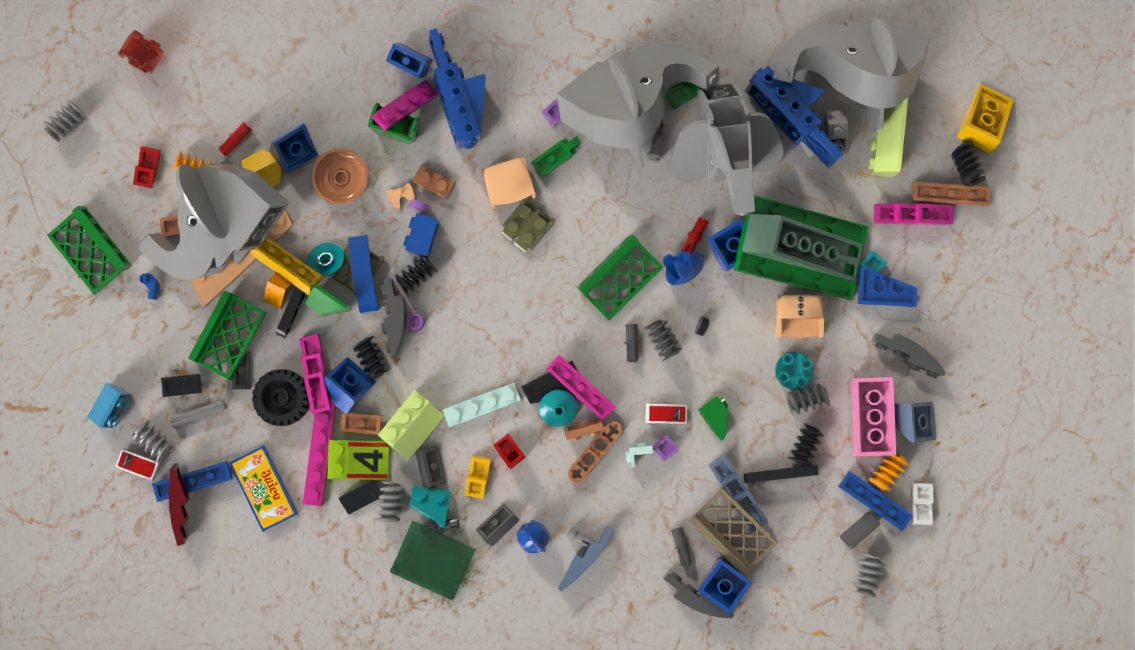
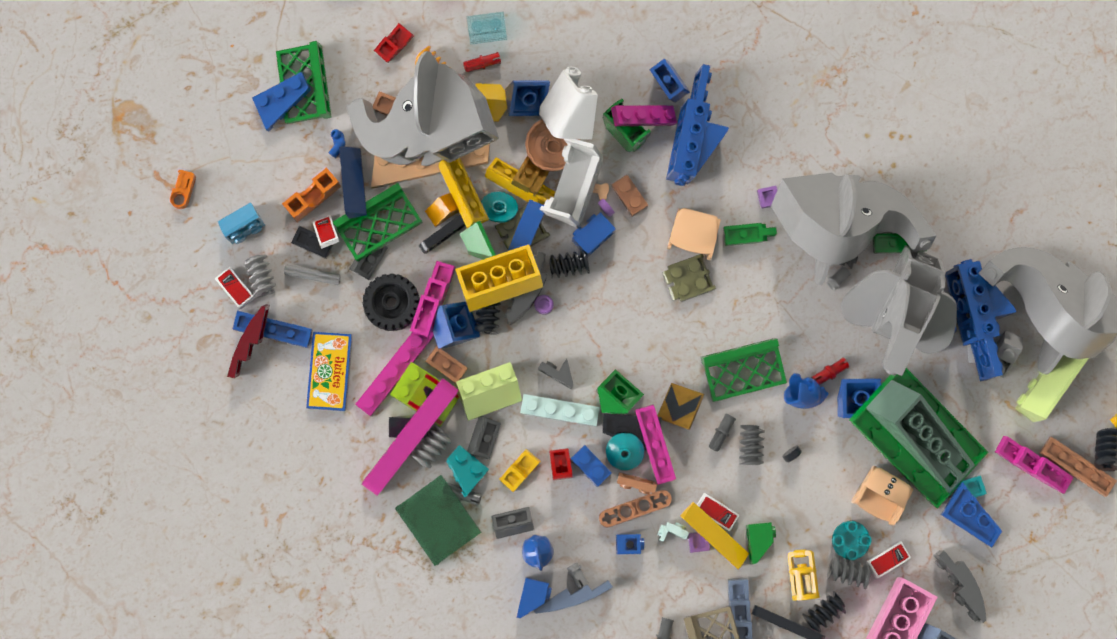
camera: 25 degrees right, 5 degrees down
none -> orange piece [170,170,196,209]
none -> blue wing [252,72,311,132]
none -> orange arch [282,167,341,223]
none -> slope [313,215,340,249]
none -> dark blue slope [339,146,367,219]
none -> dark pink beam [361,378,458,496]
none -> yellow brick [455,244,543,312]
none -> clear light blue plate [466,12,507,44]
none -> yellow slope [485,157,556,205]
none -> pearl gold plate [511,155,550,197]
none -> blue slope [516,577,552,618]
none -> dark grey slope [538,358,573,389]
none -> white windscreen [539,67,598,139]
none -> white windscreen [540,139,603,227]
none -> blue brick [570,445,612,487]
none -> green slope [596,369,644,414]
none -> blue brick [616,534,644,555]
none -> pearl gold piece [657,383,705,430]
none -> yellow slope [680,502,749,570]
none -> yellow piece [788,549,820,601]
none -> slope [866,541,911,579]

